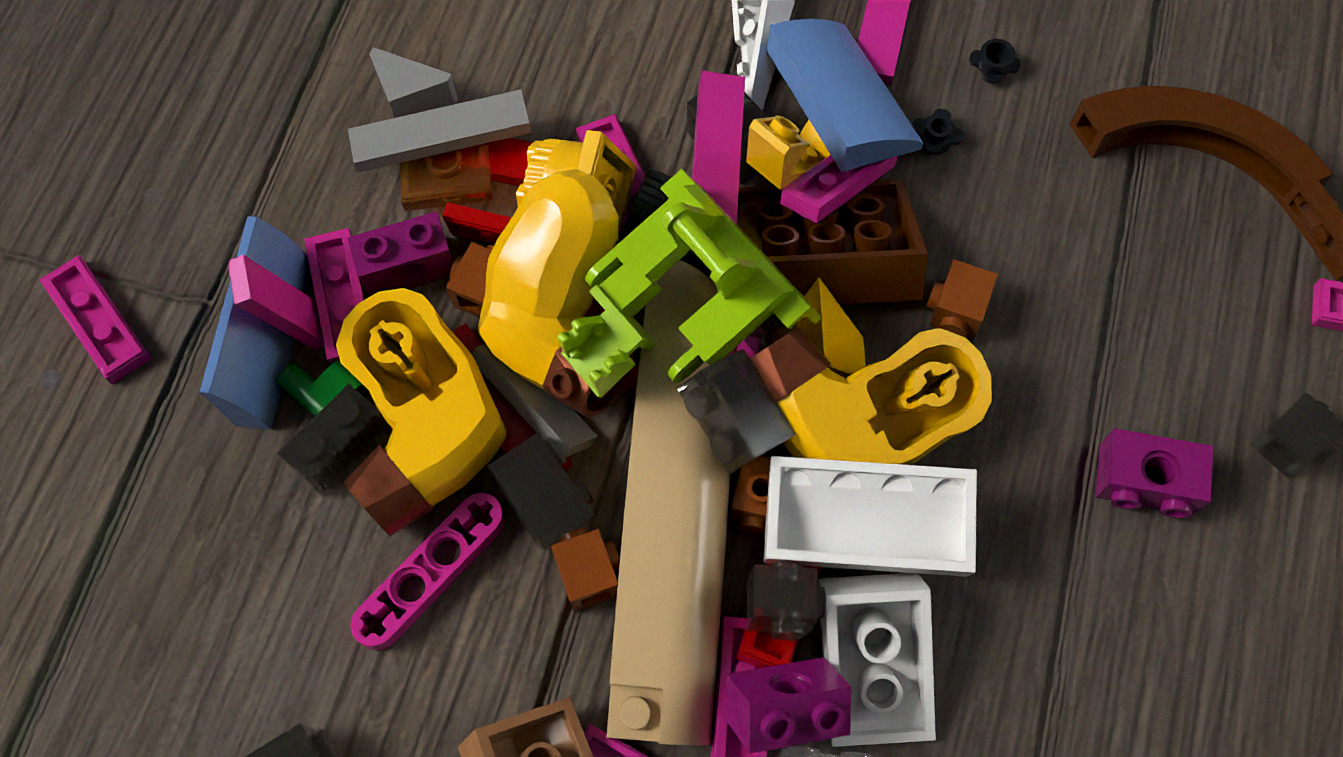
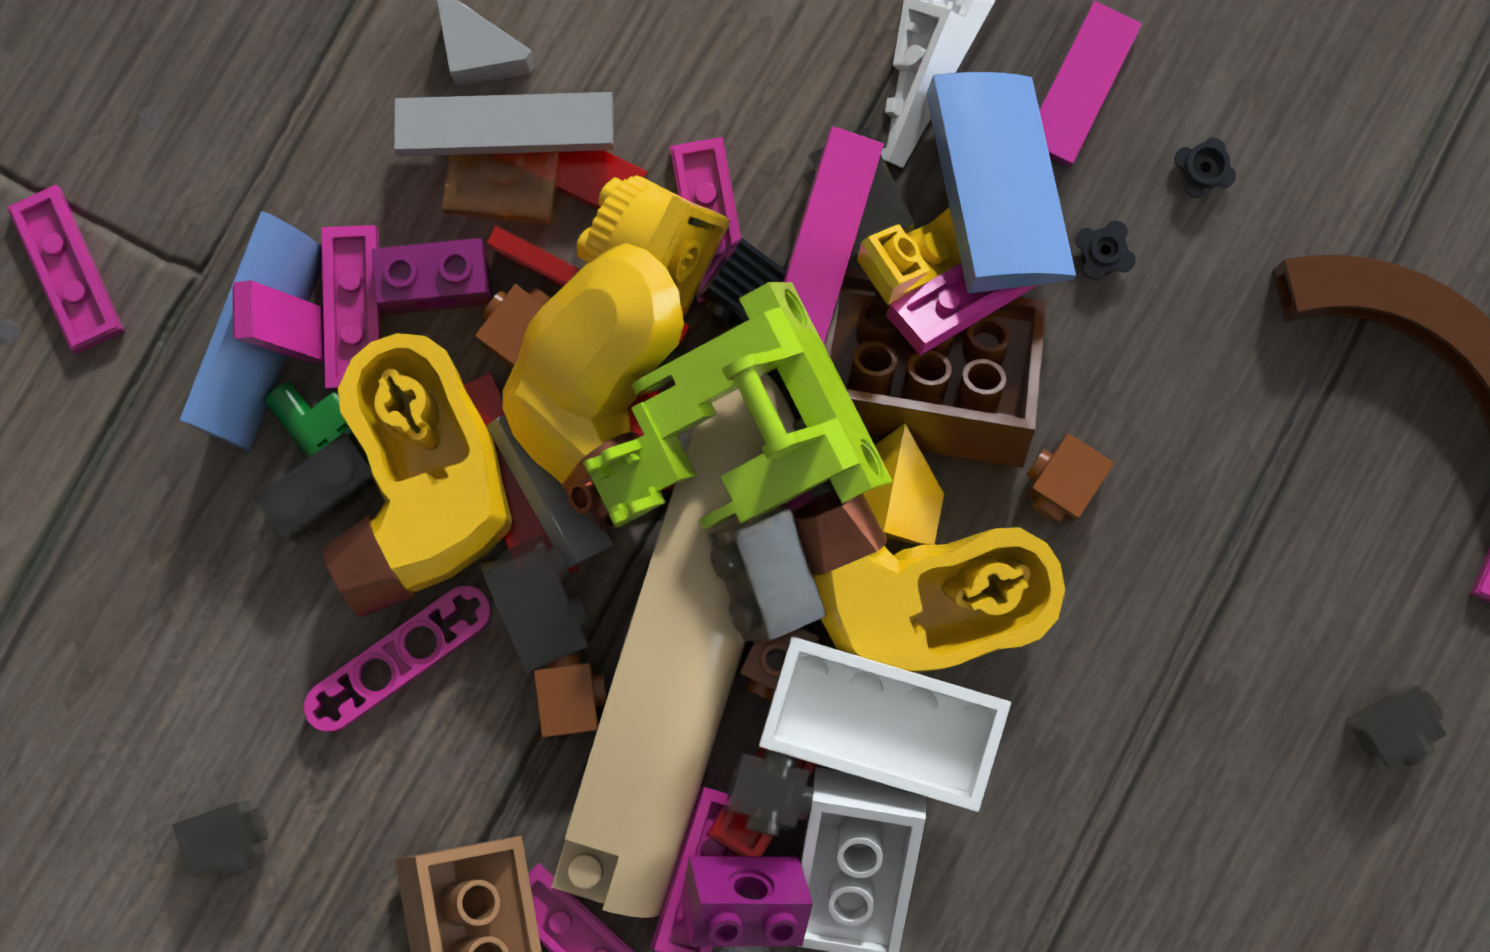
camera: 10 degrees right, 15 degrees up
magenta brick [1095,428,1213,518] -> none

